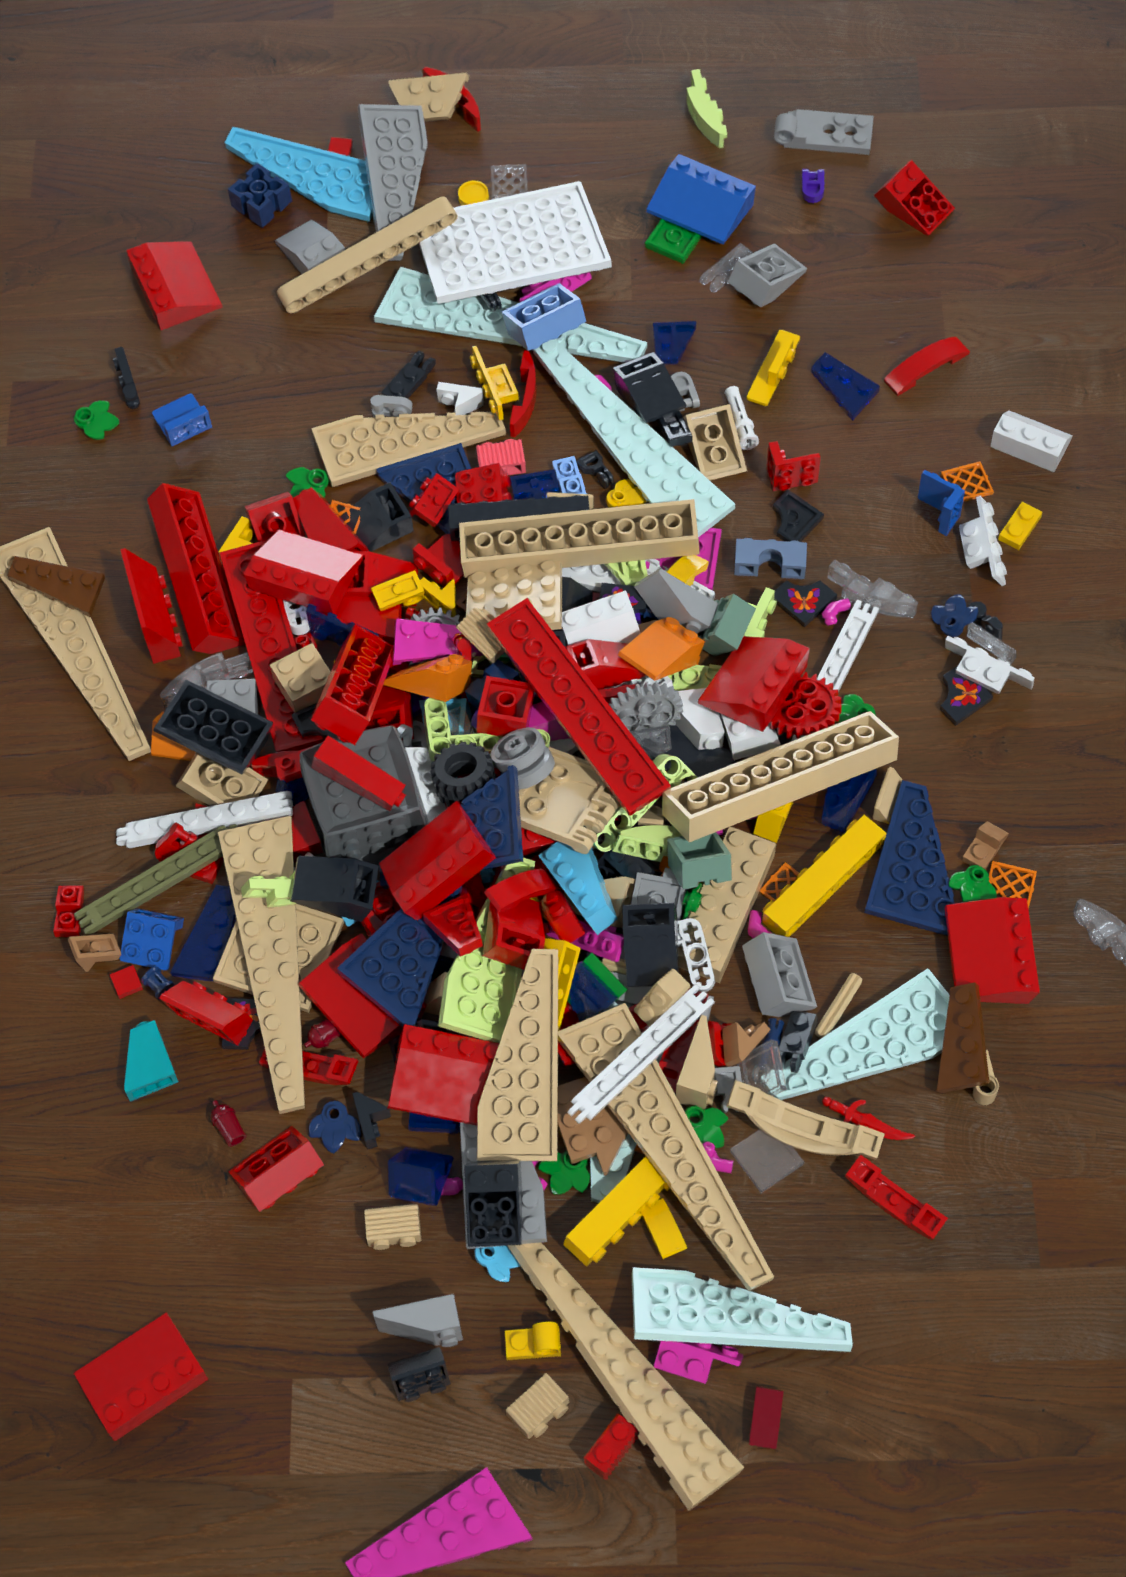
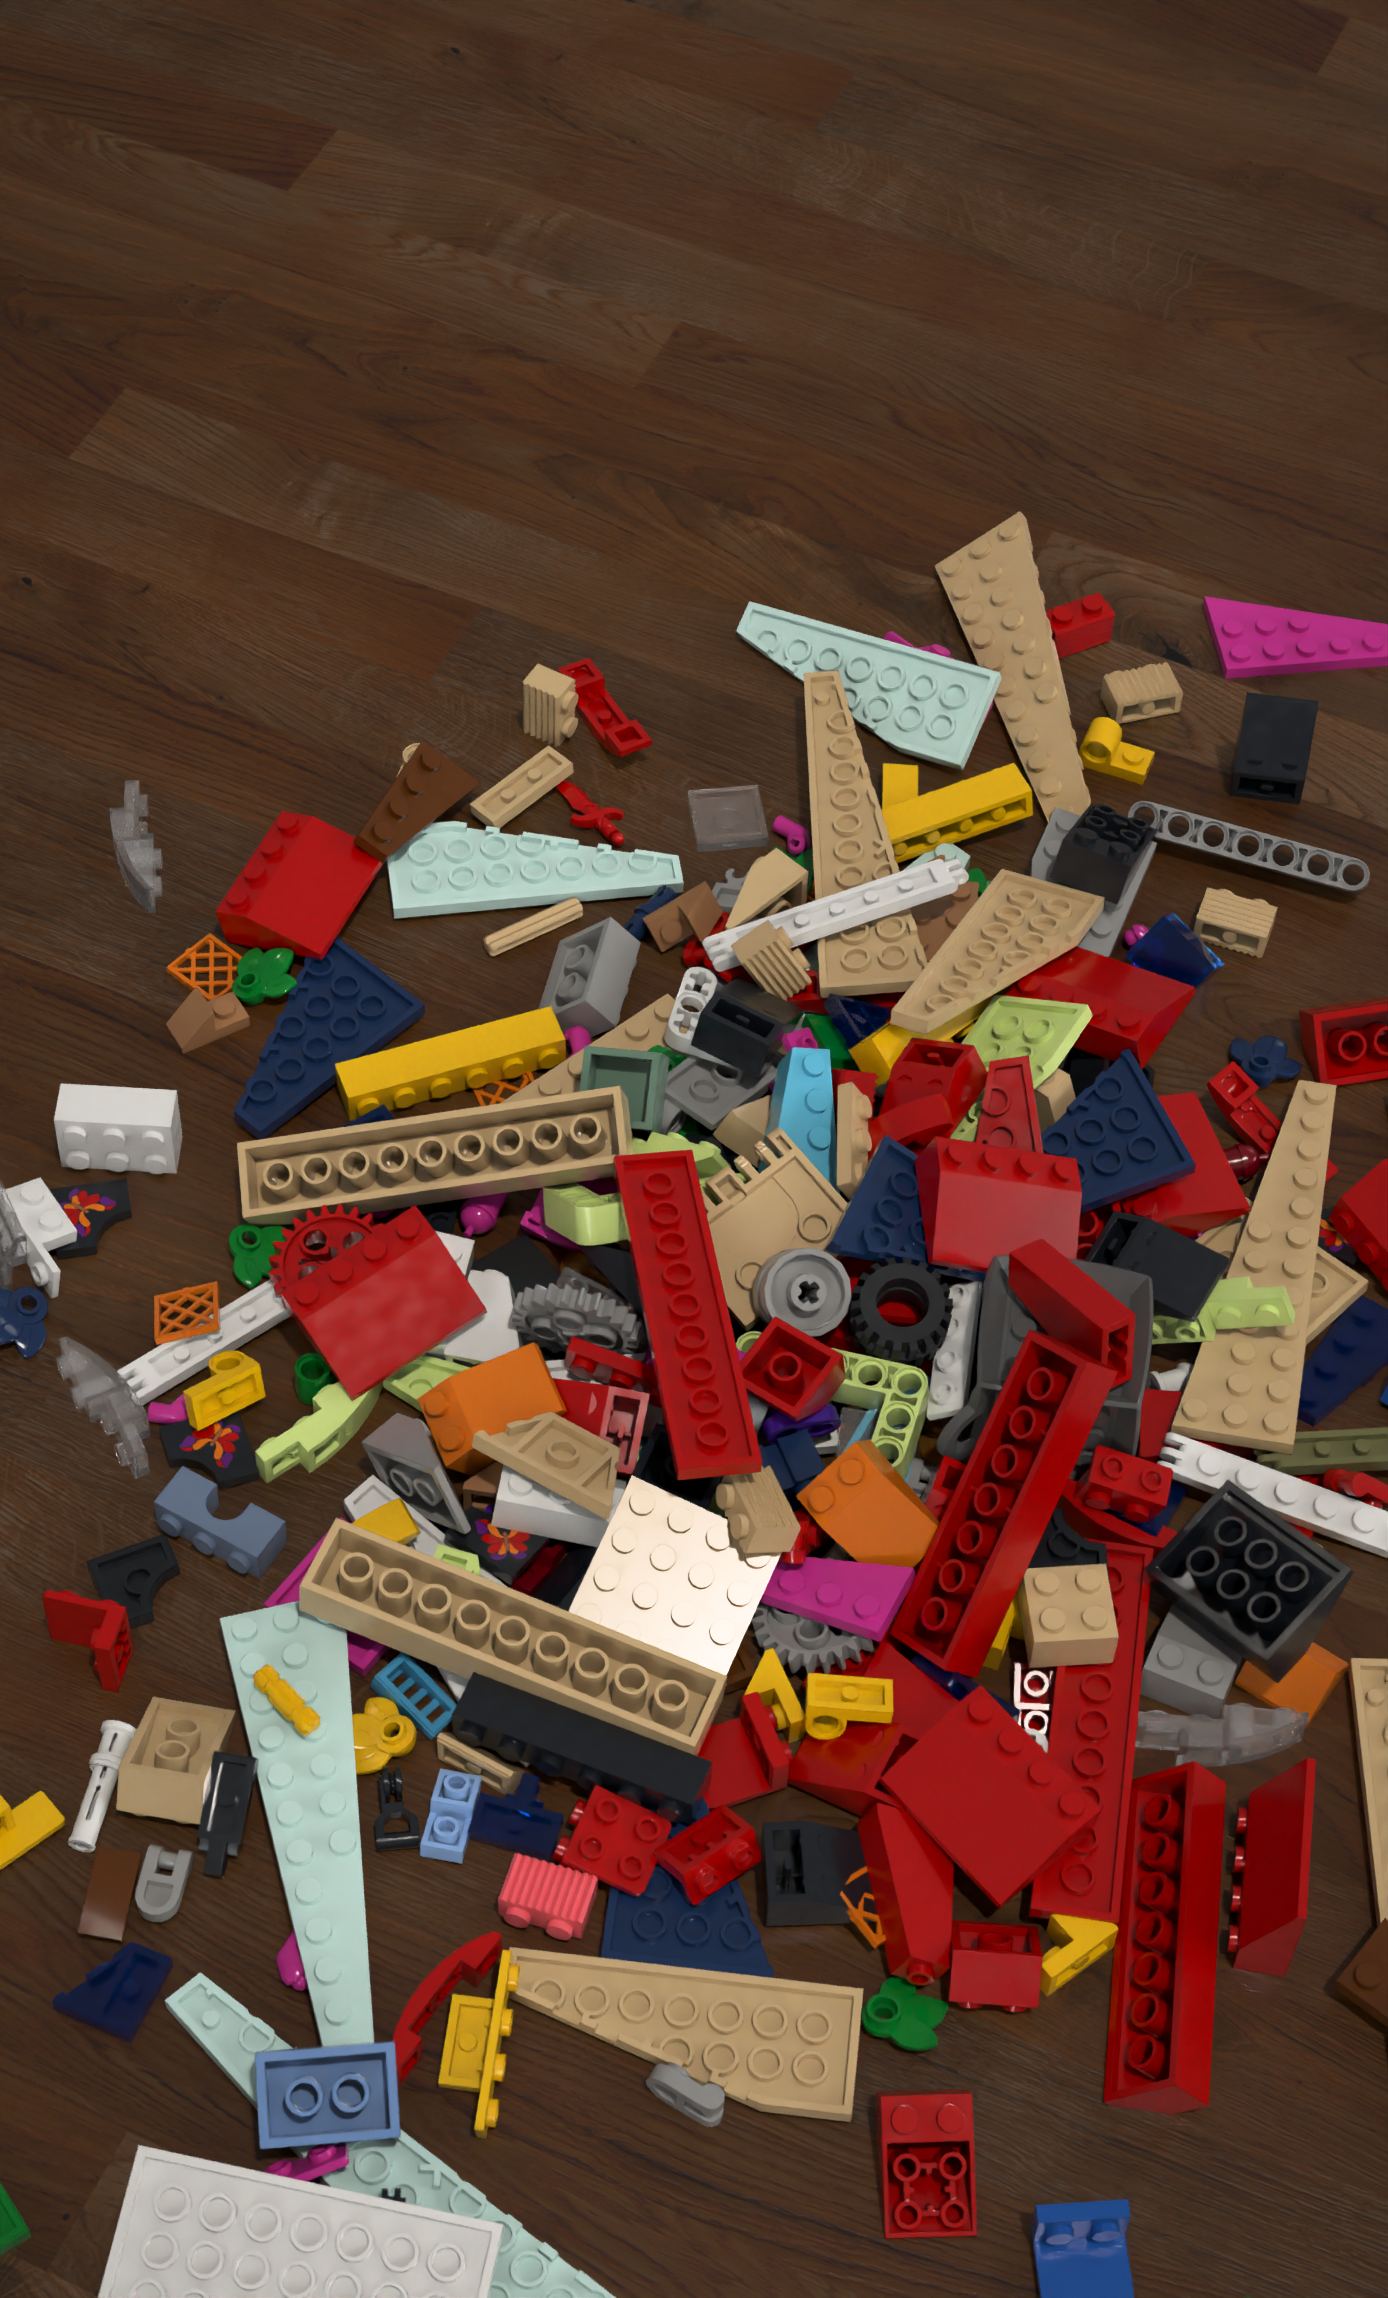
camera: 160 degrees left, 10 degrees down
black slope [353,1092,391,1149] -> none
light grey slope [373,1294,463,1347] -> none
black hinge [381,350,436,399] -> none
white slope [437,382,484,415] -> none
black slope [613,352,687,423] -> none
sand green piece [697,594,756,657] -> none
tan piece [726,1080,884,1160] -> none
clear tile [736,1040,787,1097] -> none
dark red slope [749,1386,784,1449] -> none
black hinge [774,1011,818,1073] -> none
tan slope [872,767,902,824] -> none
none -> white brick [54,1083,183,1174]
none -> reddish brown slope [78,1846,142,1941]
none -> orange window [154,1281,221,1345]
none -> yellow plate [183,1350,266,1431]
none -> yellow axle [253,1665,320,1736]
none -> tan plate [470,745,574,828]
none -> tan wing [472,1412,620,1520]
none -> tan brick [523,664,578,747]
none -> tan plate [837,1082,872,1200]
none -> red slope [876,2089,977,2239]
none -> light grey beam [1128,801,1370,893]

